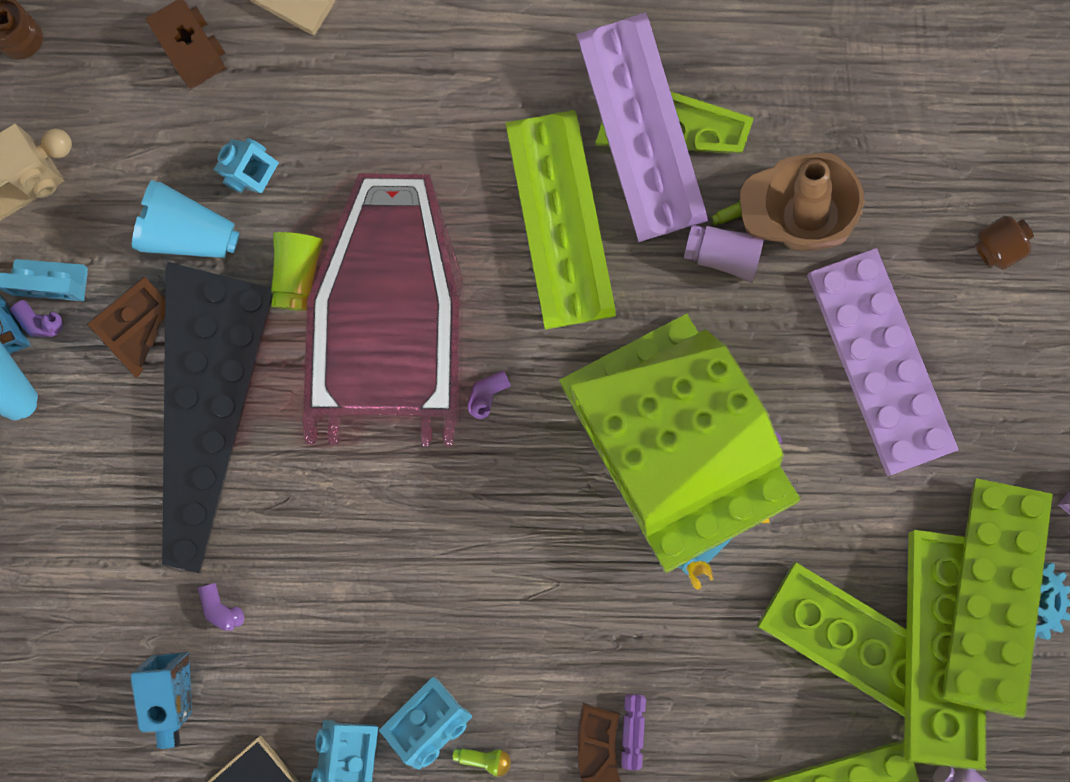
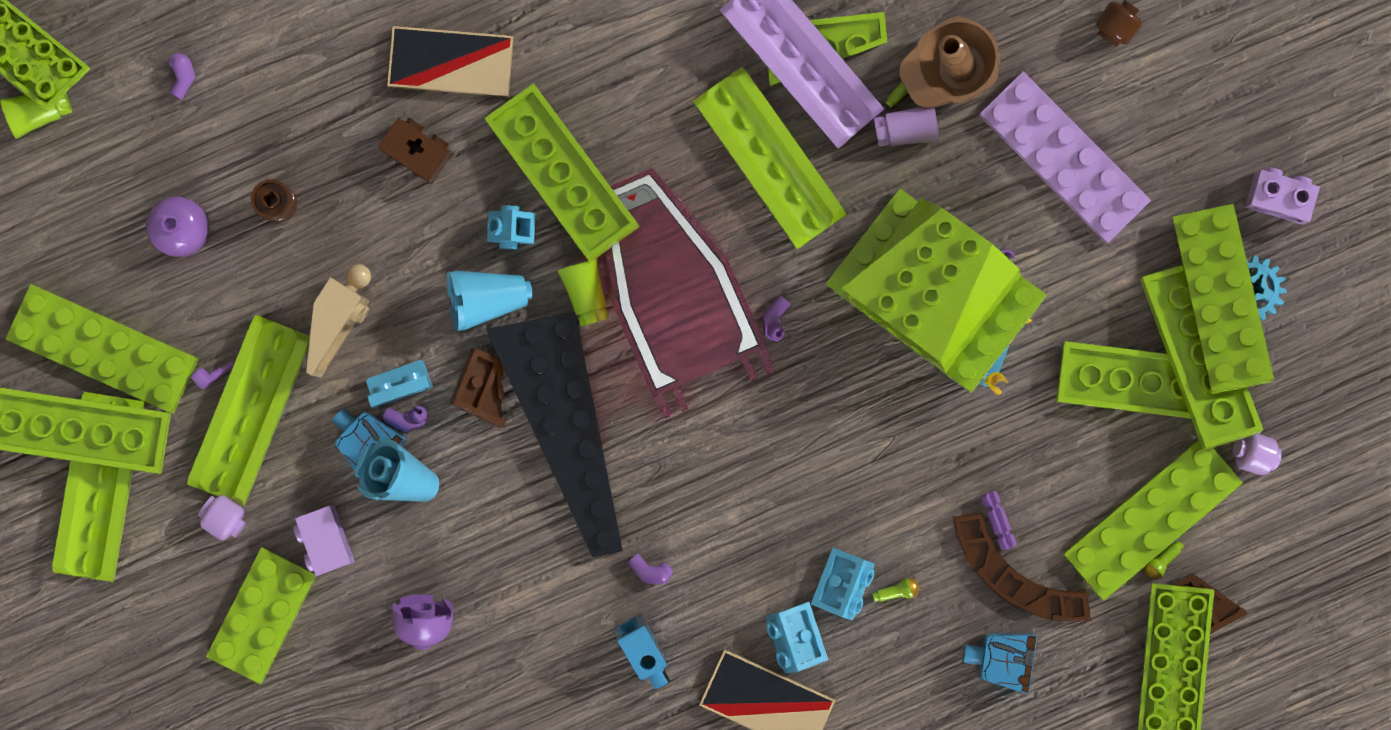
camera: 20 degrees left, 5 degrees up
none -> lime plate [484,83,639,263]

